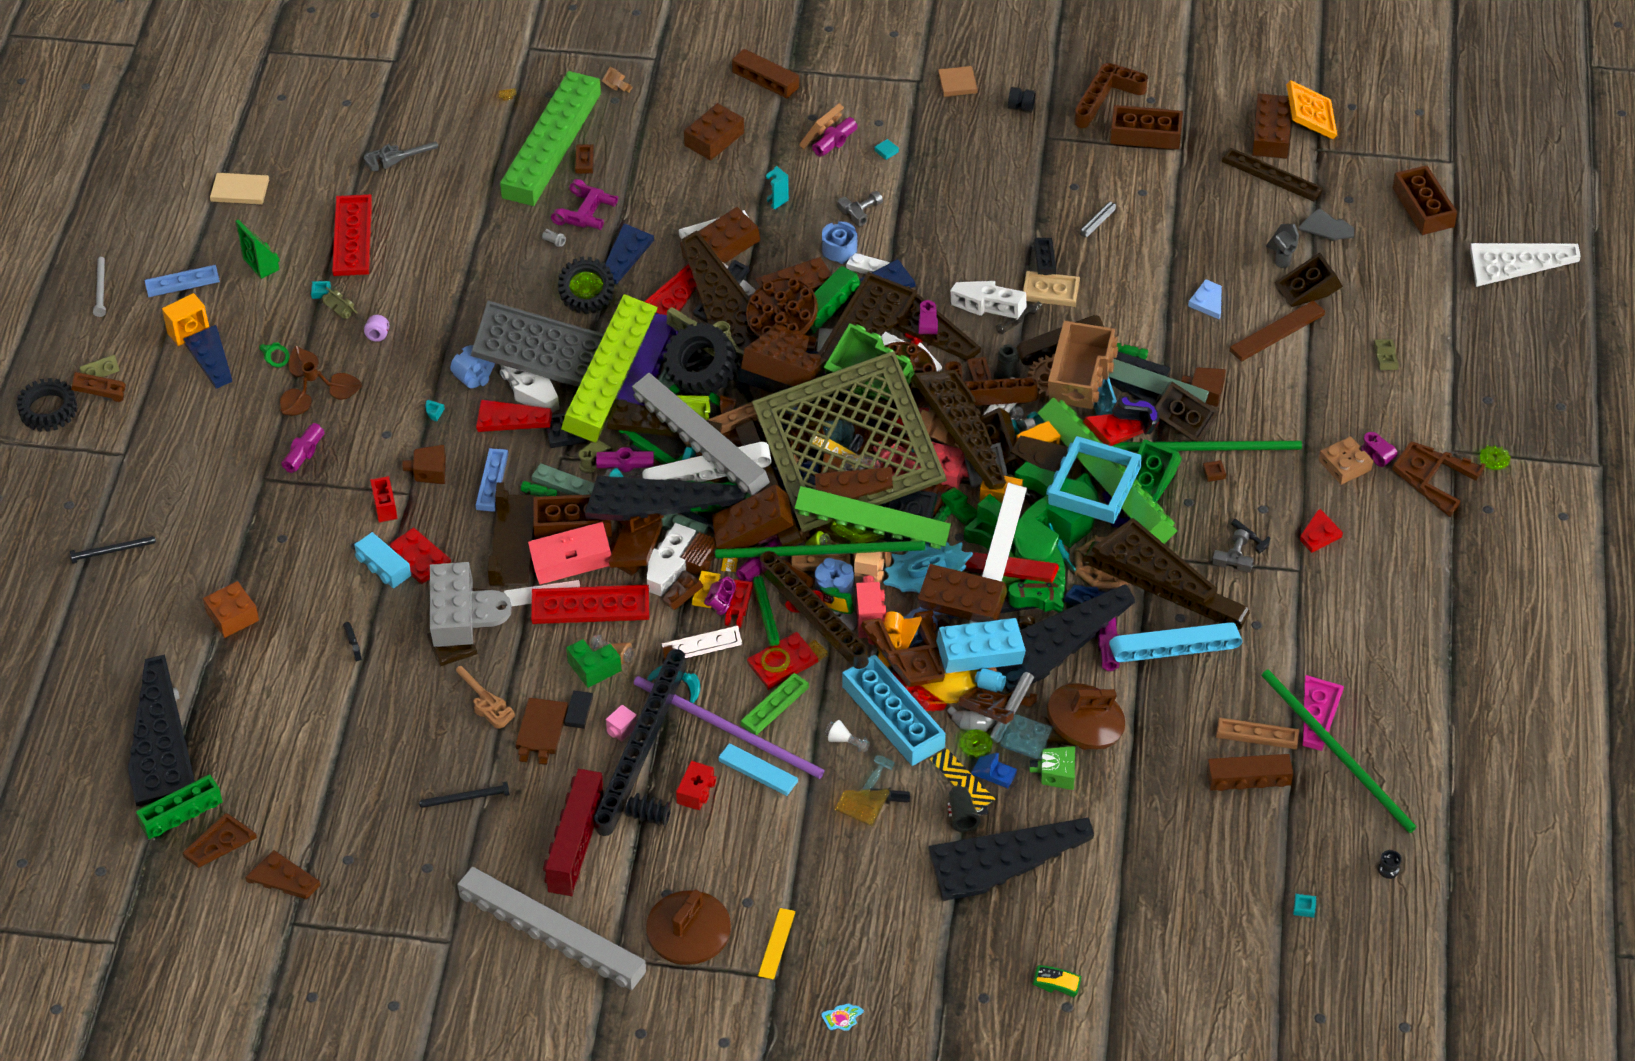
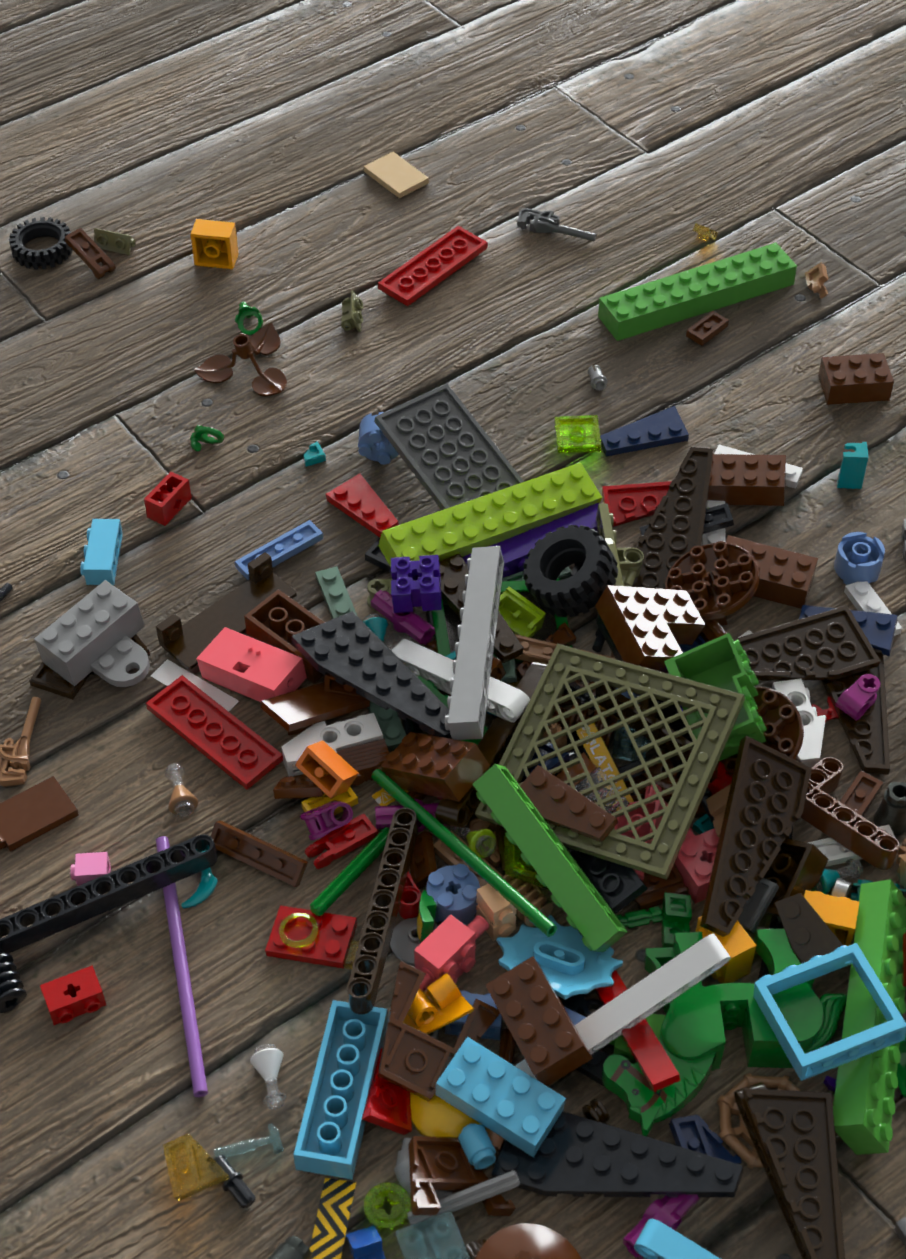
camera: 45 degrees right, 0 degrees up
light grey bar [93,256,106,317] -> none
medium blue plate [145,265,220,297] -> none
dark blue wing [183,325,232,389] -> none
green slope [235,219,280,279] -> none
magenta piece [281,423,325,473] -> none
teal tile [311,281,331,299] -> none
lavender head [364,315,390,342] -> none
red plate [388,527,451,584] -> none
reddish brown torso [402,445,446,484] -> none
white brick [500,365,559,413] -> none
green axle [521,481,557,497] -> none
magenta connector [551,179,618,230] -> none
black tyre [558,257,614,314] -> none
black tile [565,690,593,729] -> none
green brick [566,639,622,688] -> none
medium azure tile [718,743,798,796] -> none
bright green plate [741,673,809,736] -> none
green brick [808,265,861,334] -> none
teal piece [1048,523,1076,572] -> none
none -> green piece [190,425,224,452]
none -> orange brick [295,740,359,798]
none -> dark purple brick [391,555,442,613]

